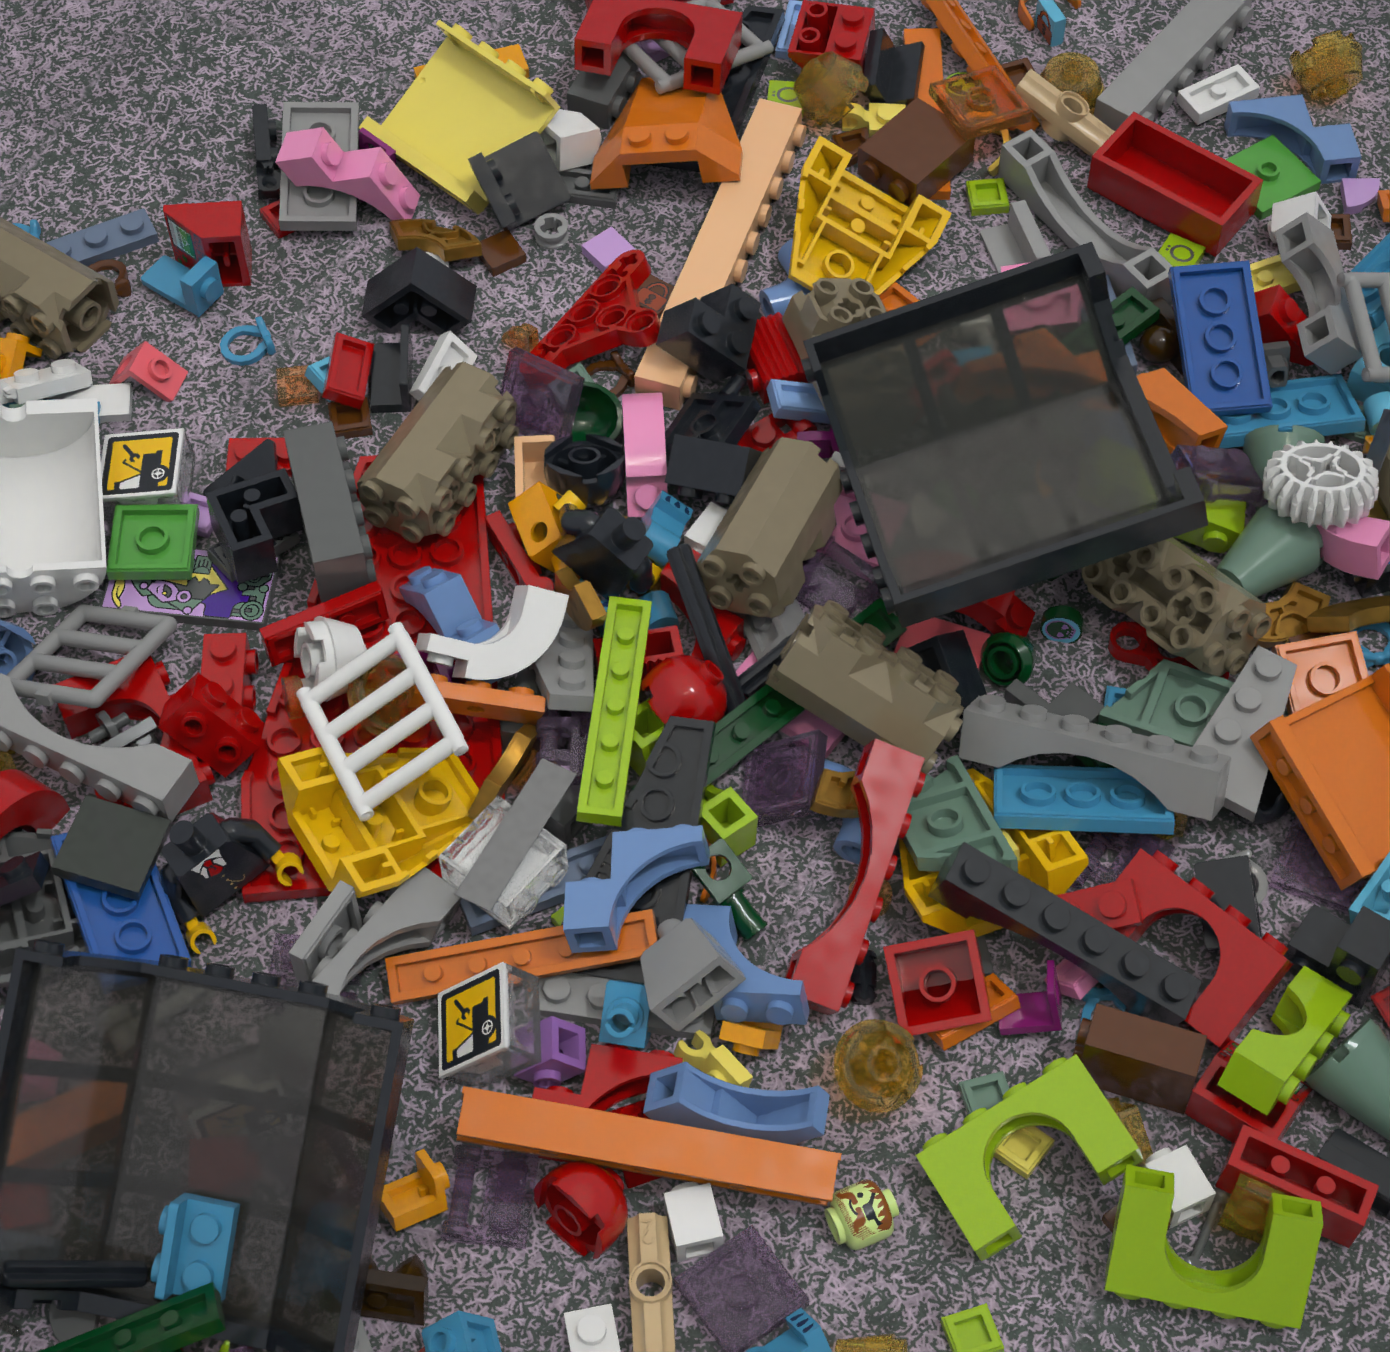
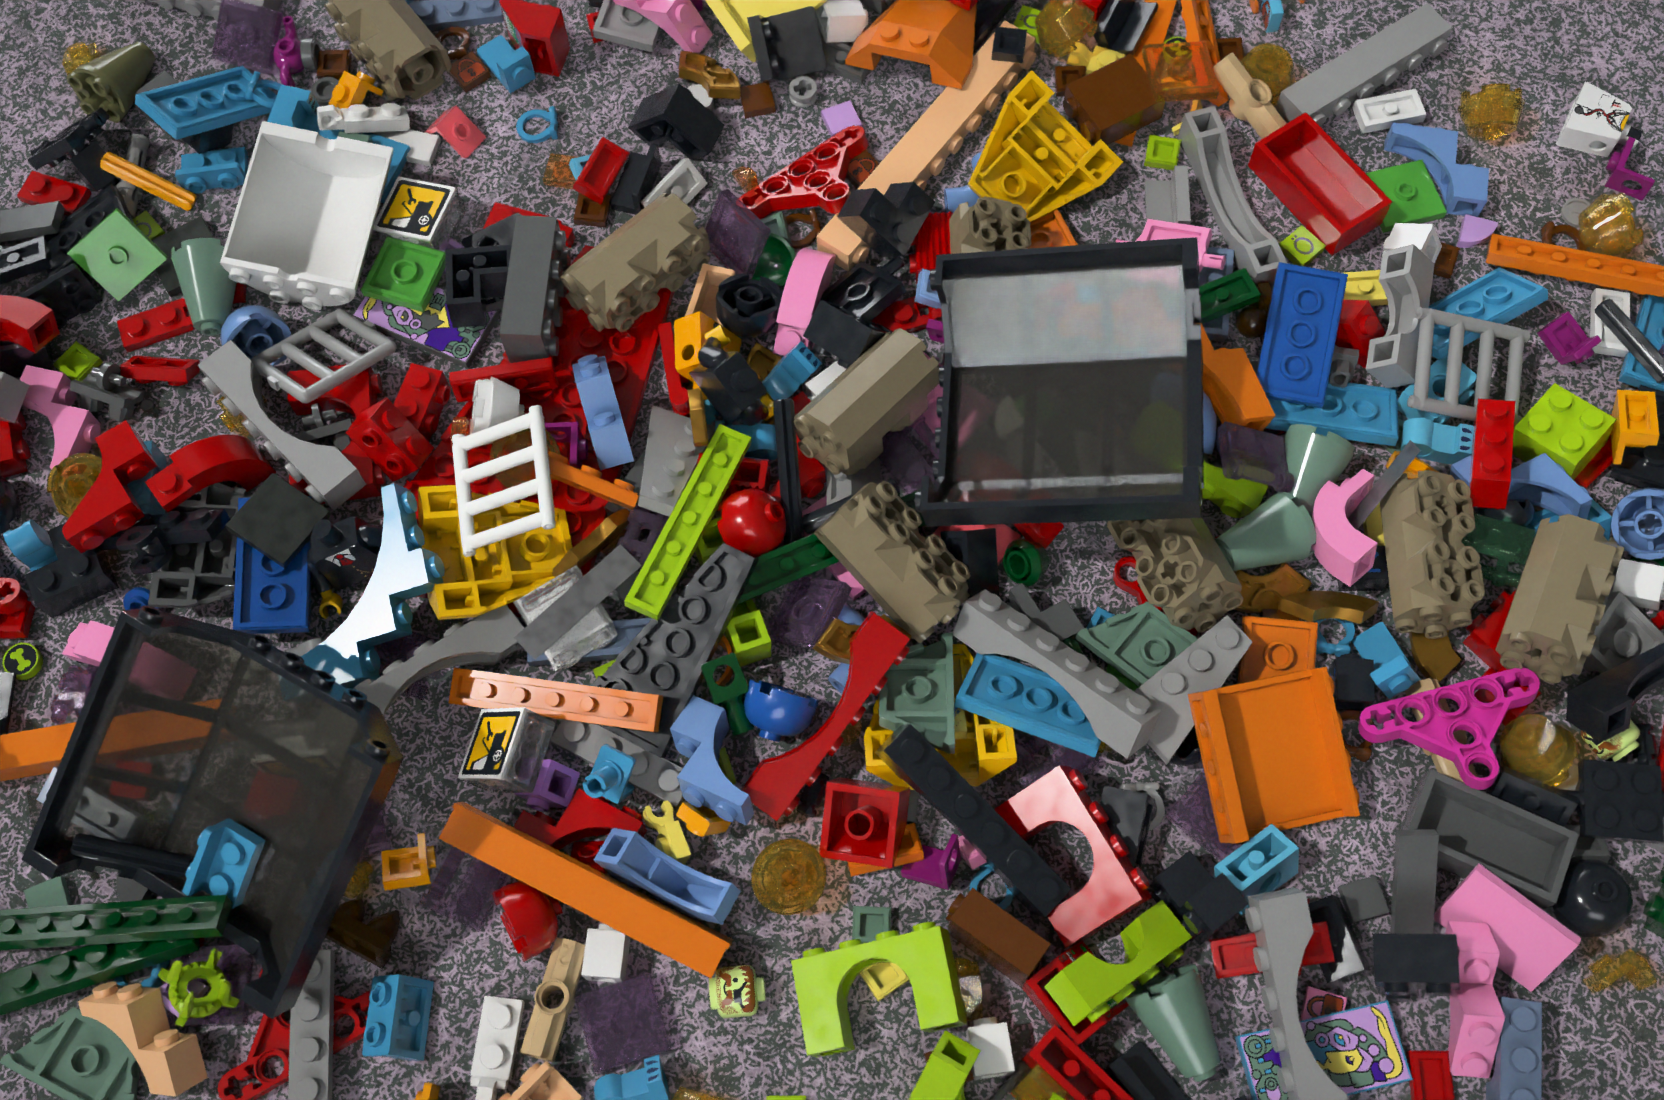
camera: 20 degrees right, 10 degrees up
light grey plate [289,880,363,985] -> none
white arch [416,585,569,680] -> none
medium blue arch [563,824,710,953] -> none
light grey torso [640,918,746,1032] -> none
dark green tile [1040,605,1084,644] -> none
red plate [1056,878,1144,931] -> none
white gear [1262,439,1379,529] -> none
none -> arch [280,483,445,703]
none -> tile [449,51,491,93]
none -> blue cylinder [744,679,819,742]
none -> black tile [991,27,1027,63]

